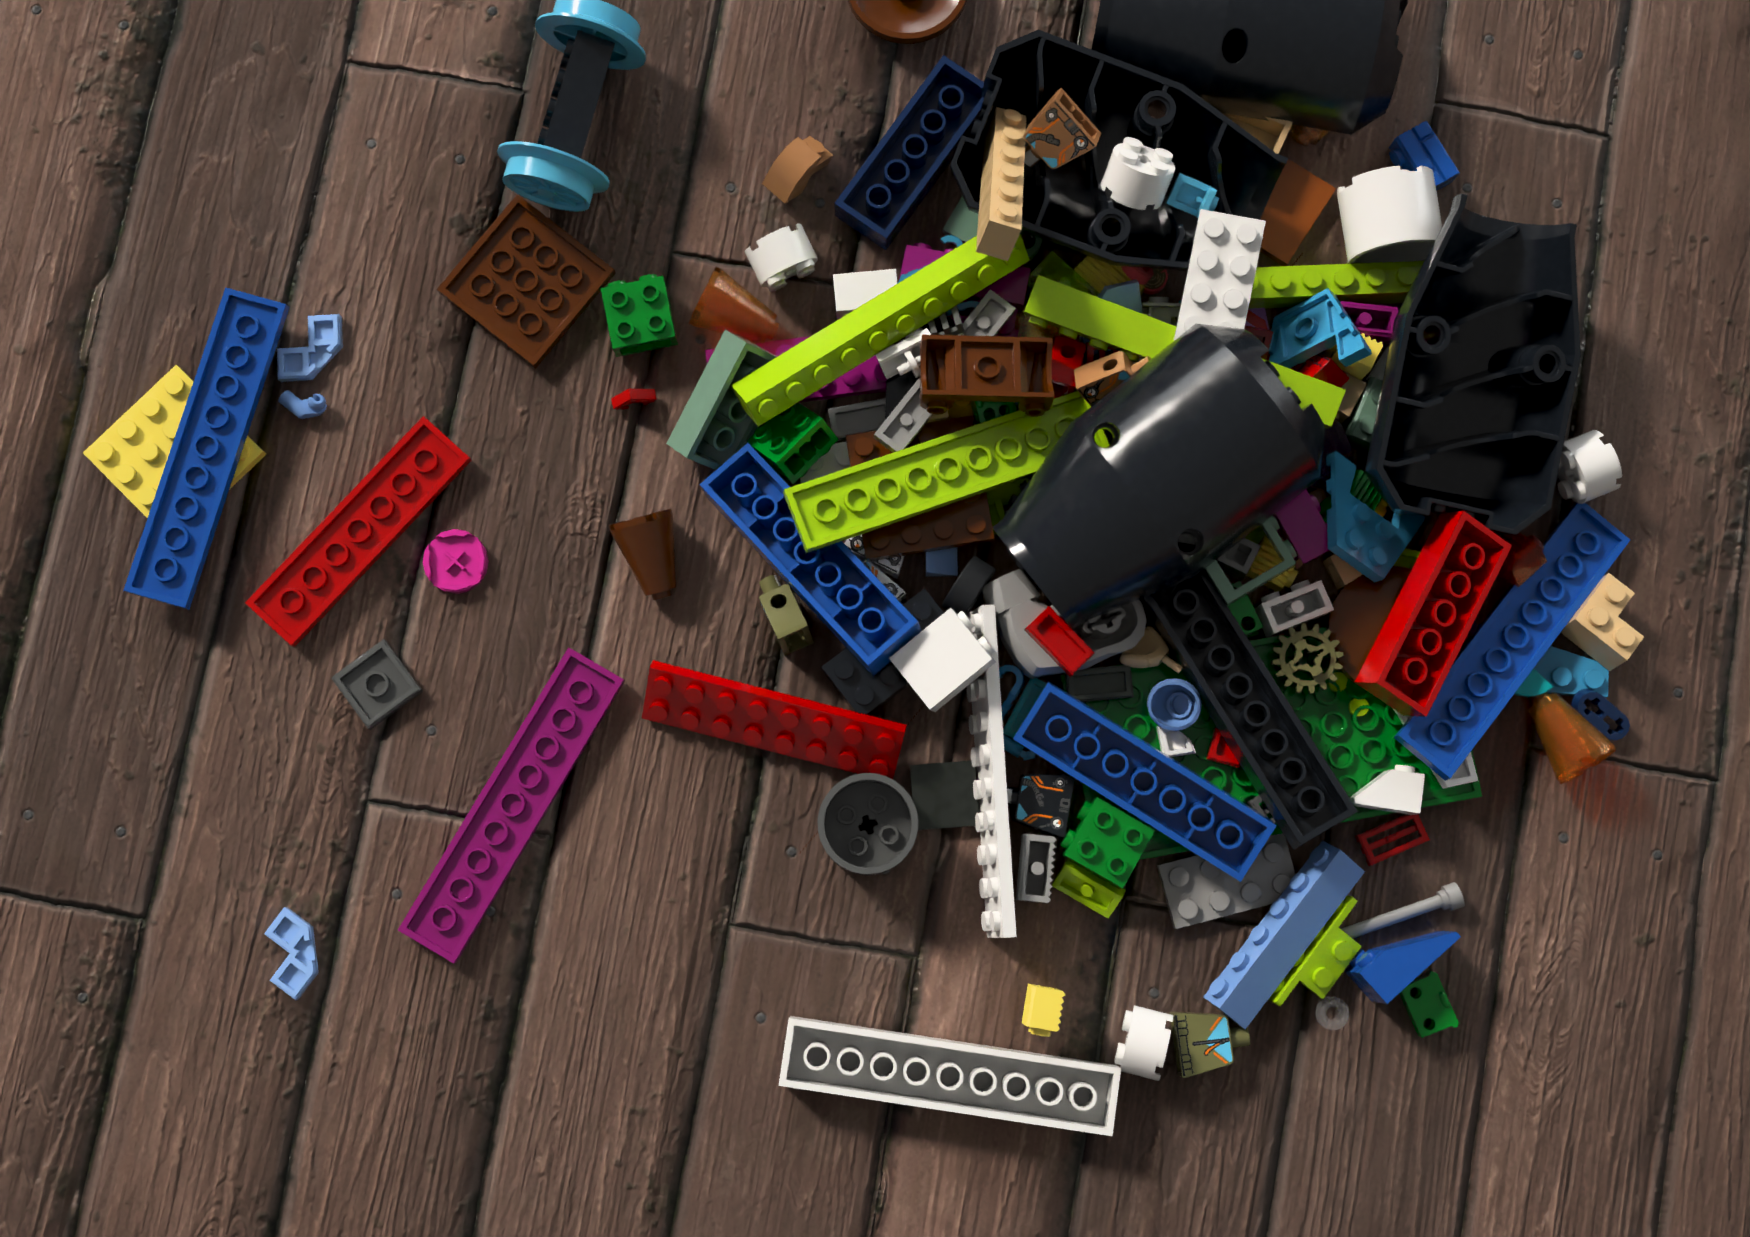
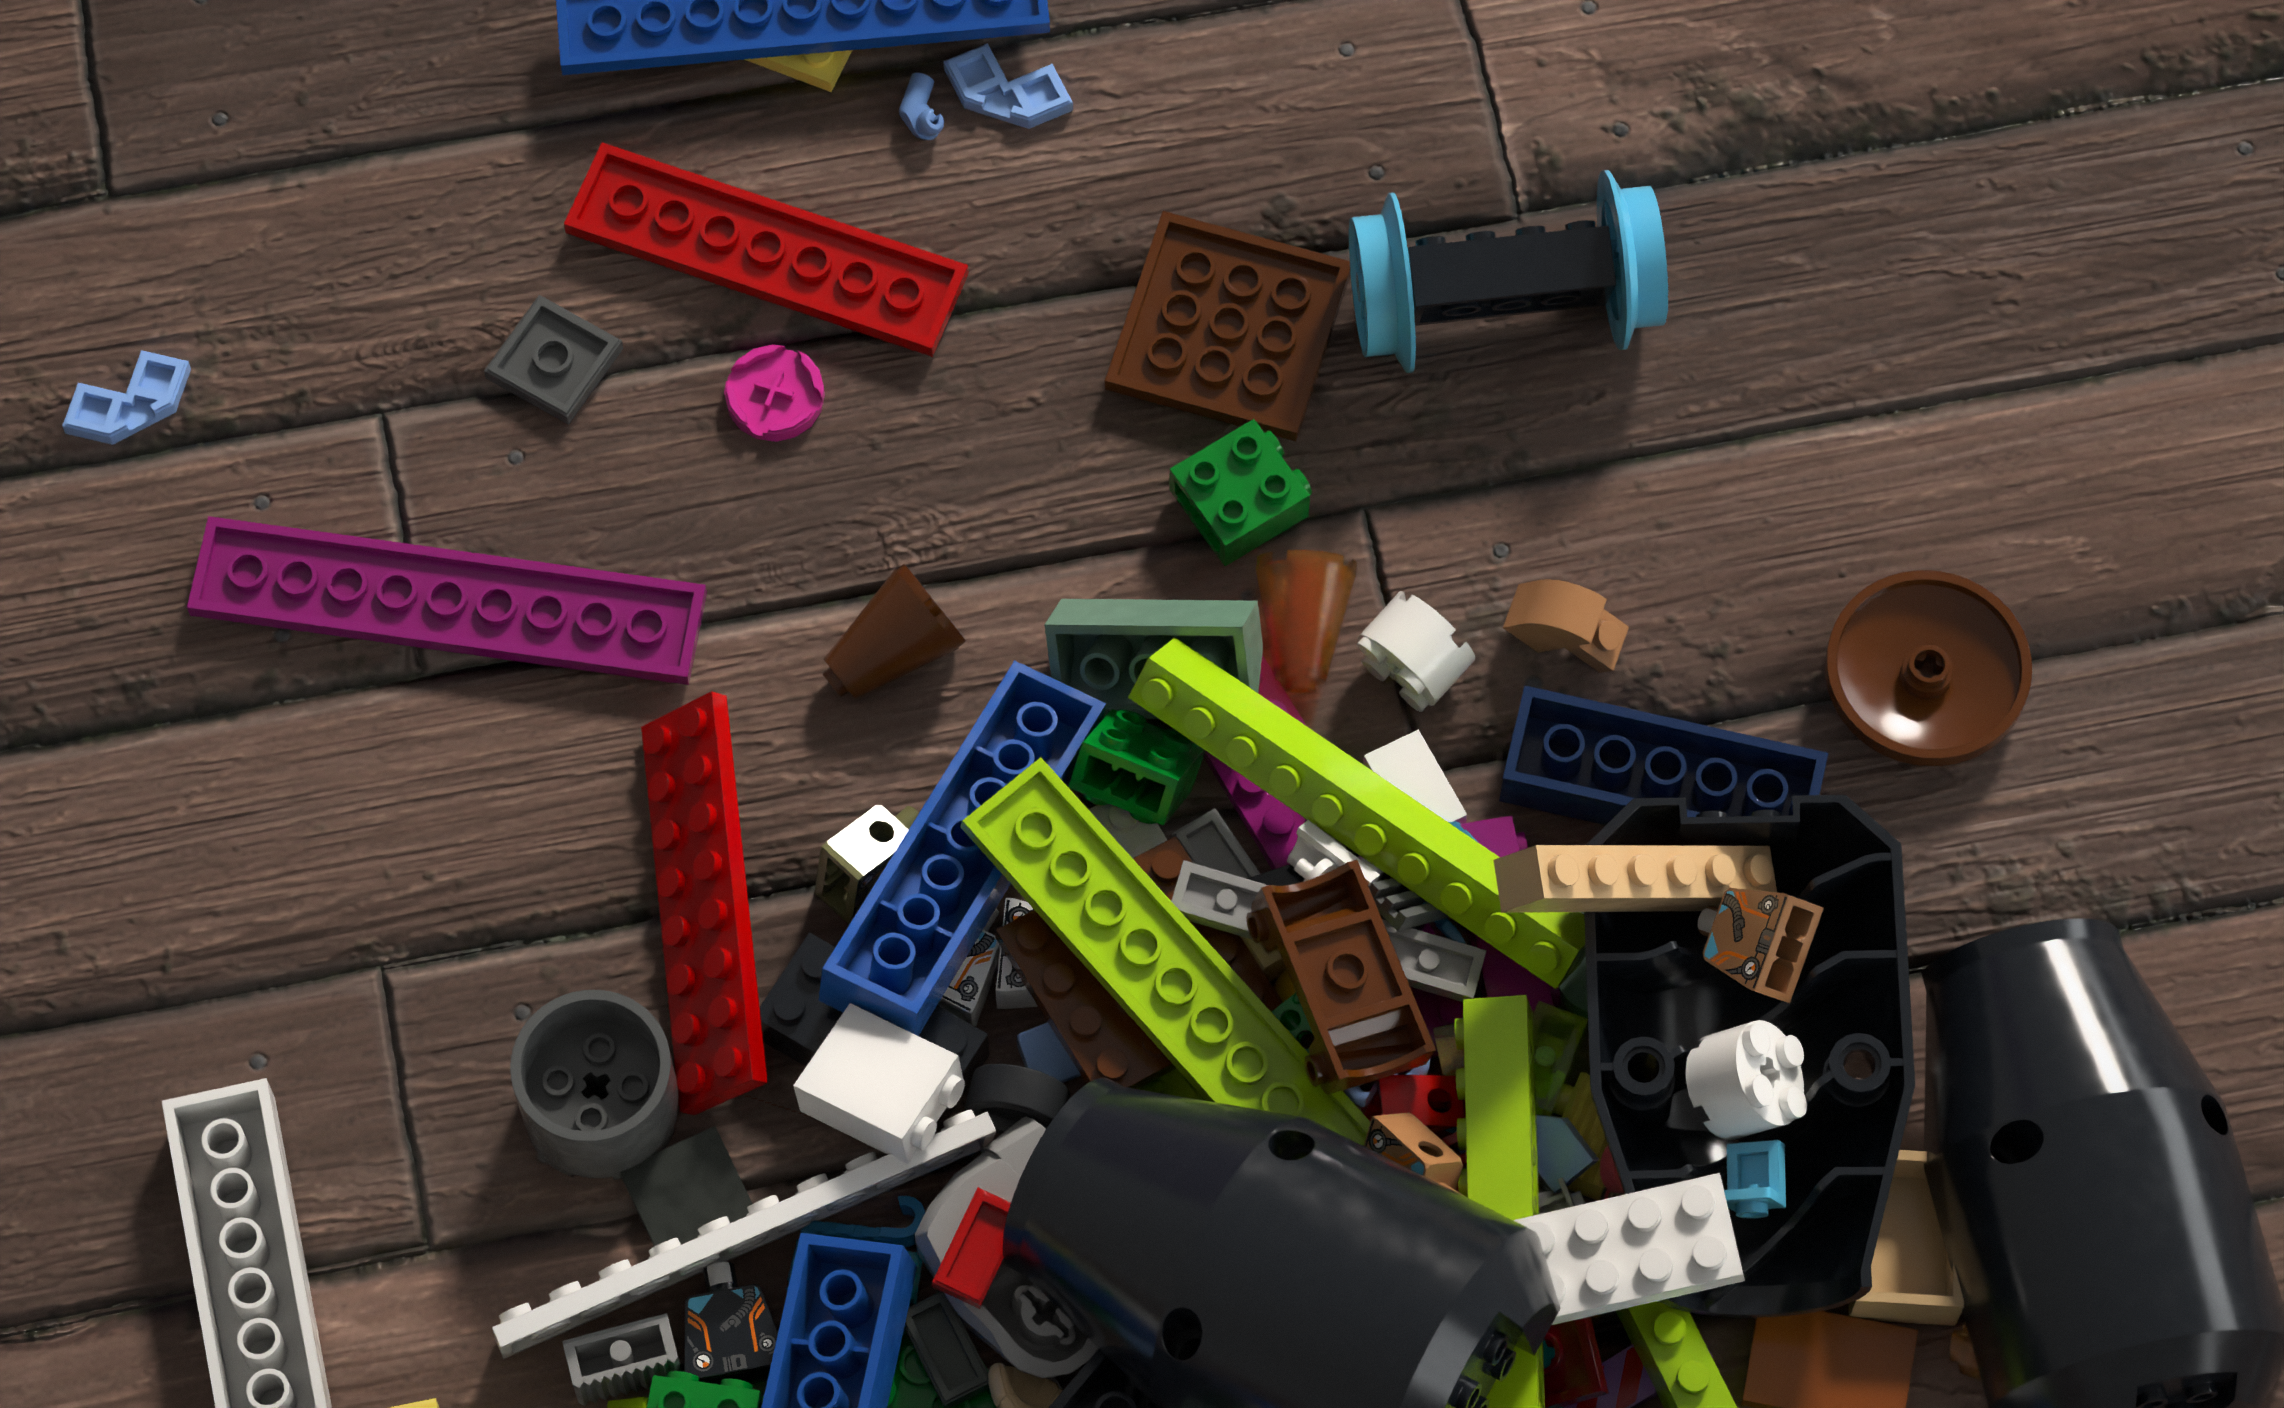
camera: 70 degrees right, 15 degrees down
red tile [611,388,657,410] -> none

